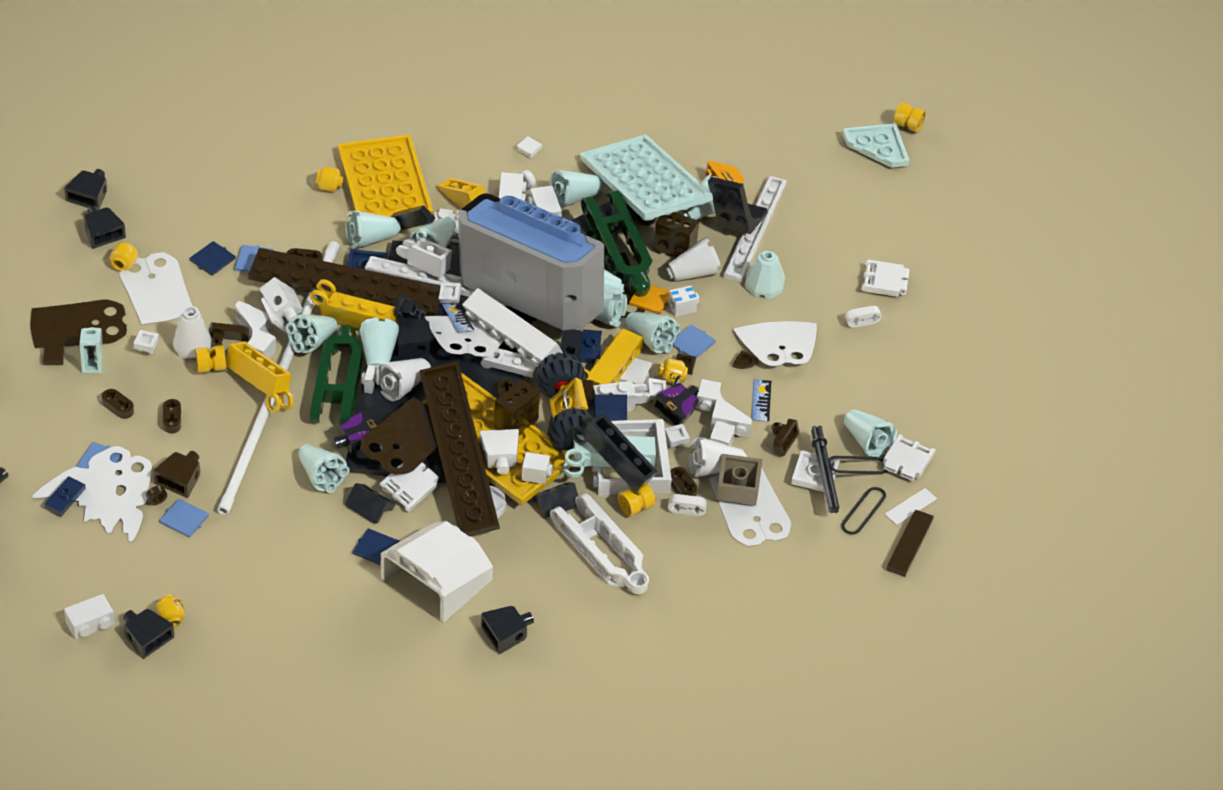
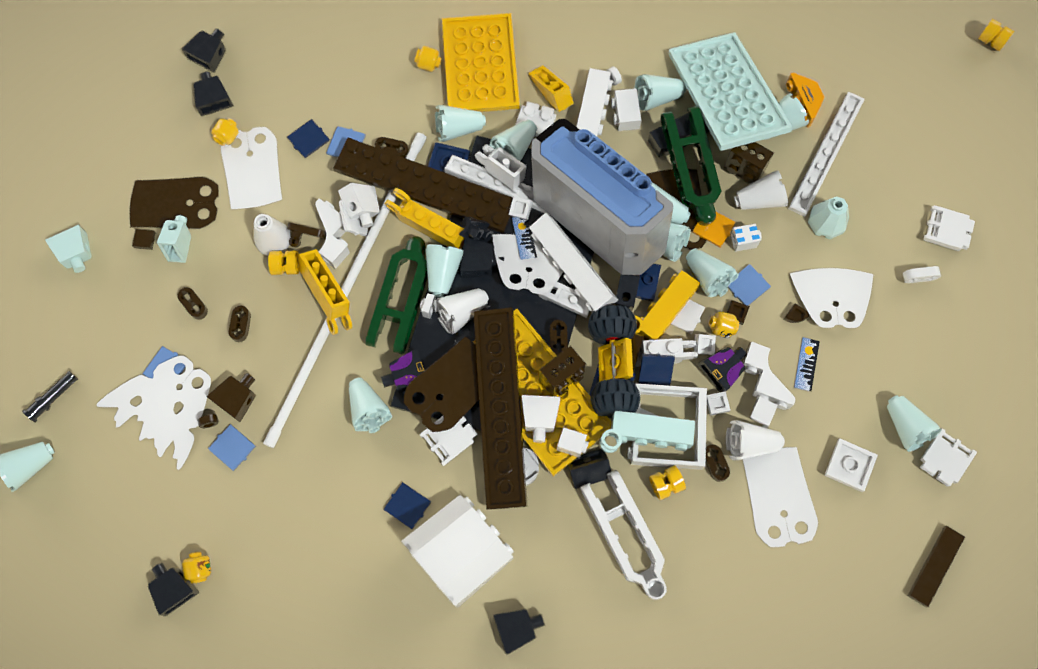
camera: 15 degrees right, 25 degrees up
dark blue plate [44,476,86,516] -> none
white brick [64,594,115,640] -> none
white tile [133,330,159,355] -> none
light aqua cone [286,314,337,353] -> none
black panel [345,483,396,523] -> none
black tile [391,205,436,230] -> none
white tile [516,136,542,159] -> none
black hinge [571,412,658,493] -> none
white beam [668,494,707,516] -> none
black bracket [707,177,768,235] -> none
dark tan slope [716,454,763,506] -> none
dark brown piece [771,418,799,456] -> none
black axle [811,425,840,513] -> none
black piece [828,456,887,474] -> none
black piece [842,487,886,534] -> none
light aqua plate [843,123,910,168] -> none
white sticker [885,488,937,525] -> none

